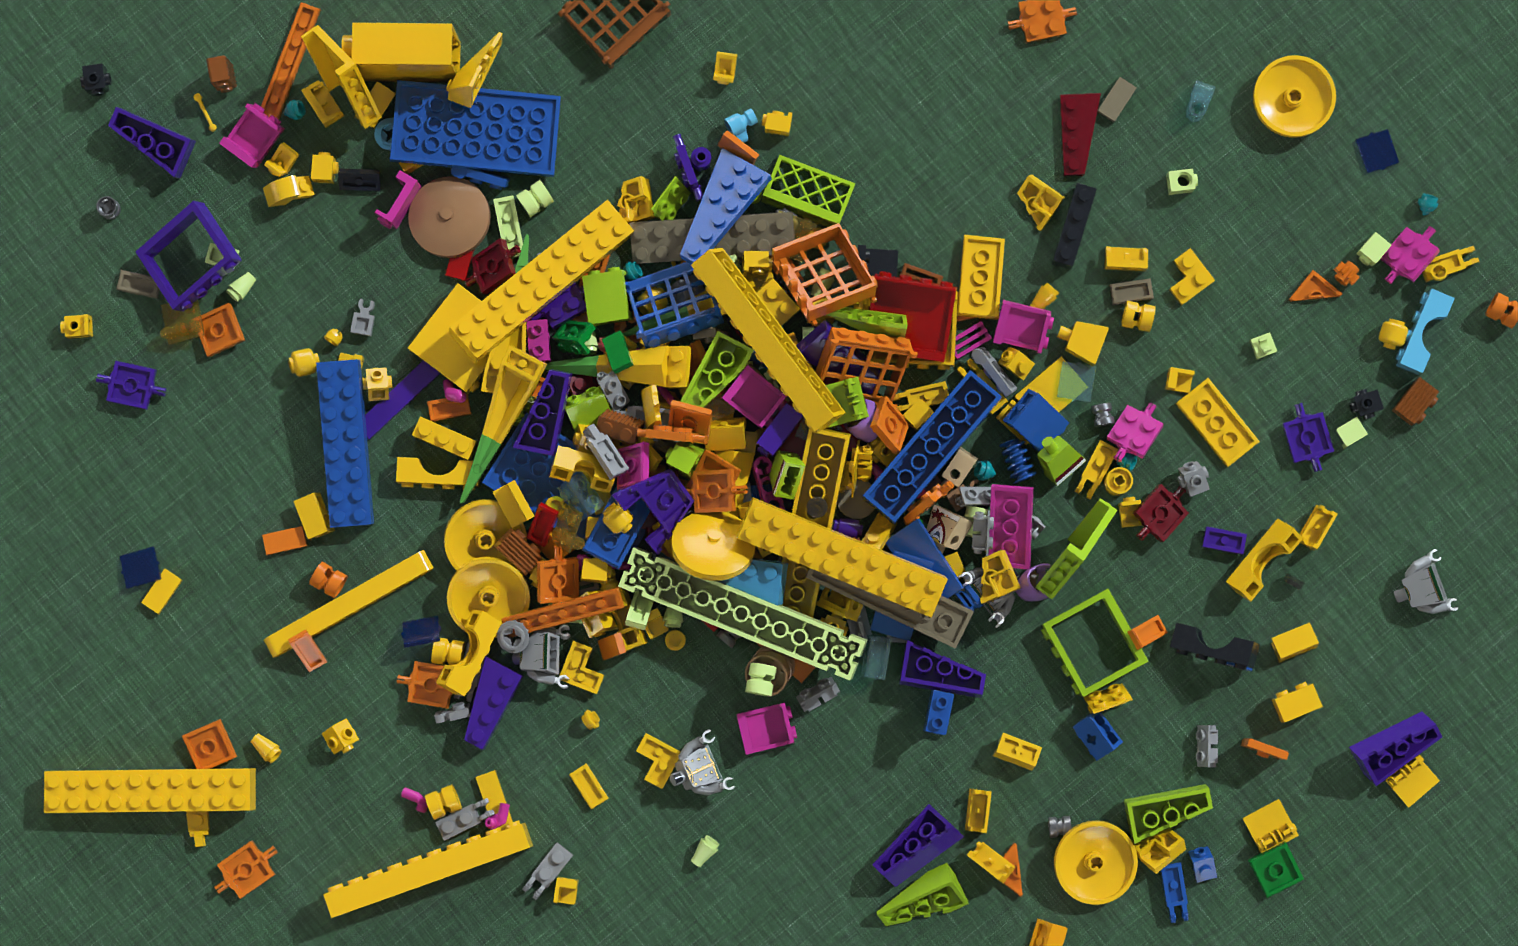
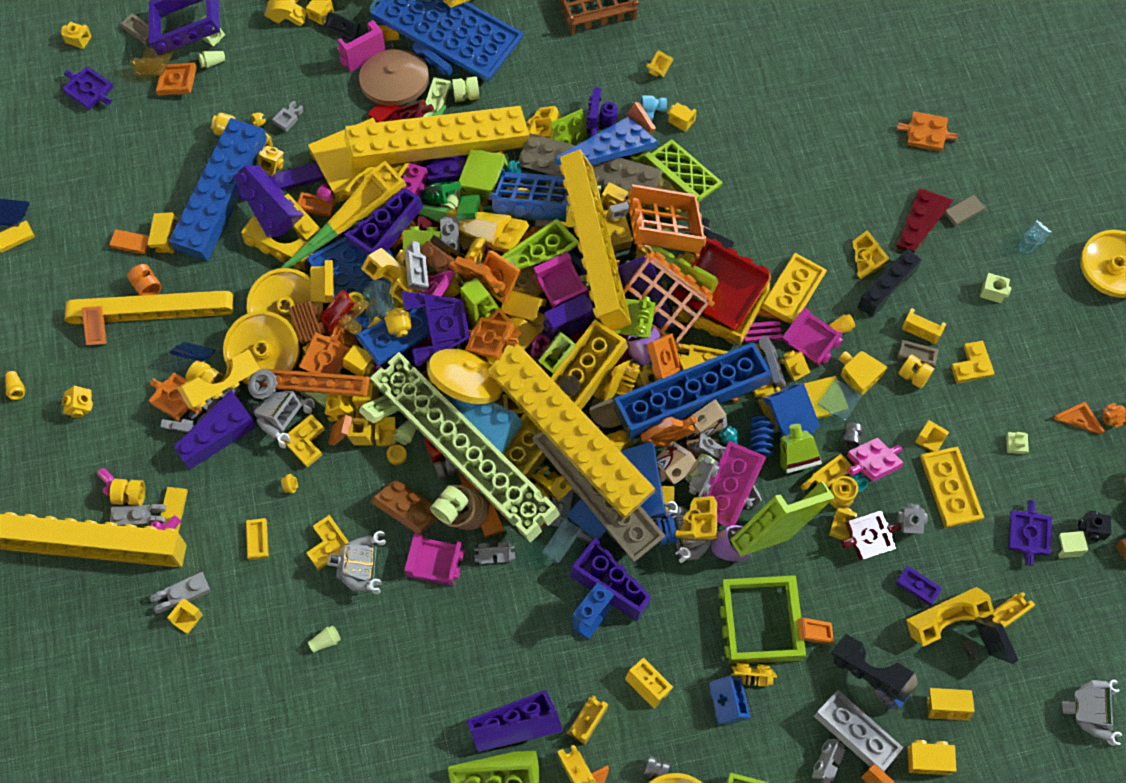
camera: 20 degrees right, 20 degrees down
none -> dark purple wedge [233,166,304,237]
none -> dark orange plate [371,480,438,535]
none -> dark brown tile [430,235,465,259]
none -> light grey tile [607,202,629,221]
none -> light grey plate [814,690,903,772]
none -> black tile [973,617,1018,664]

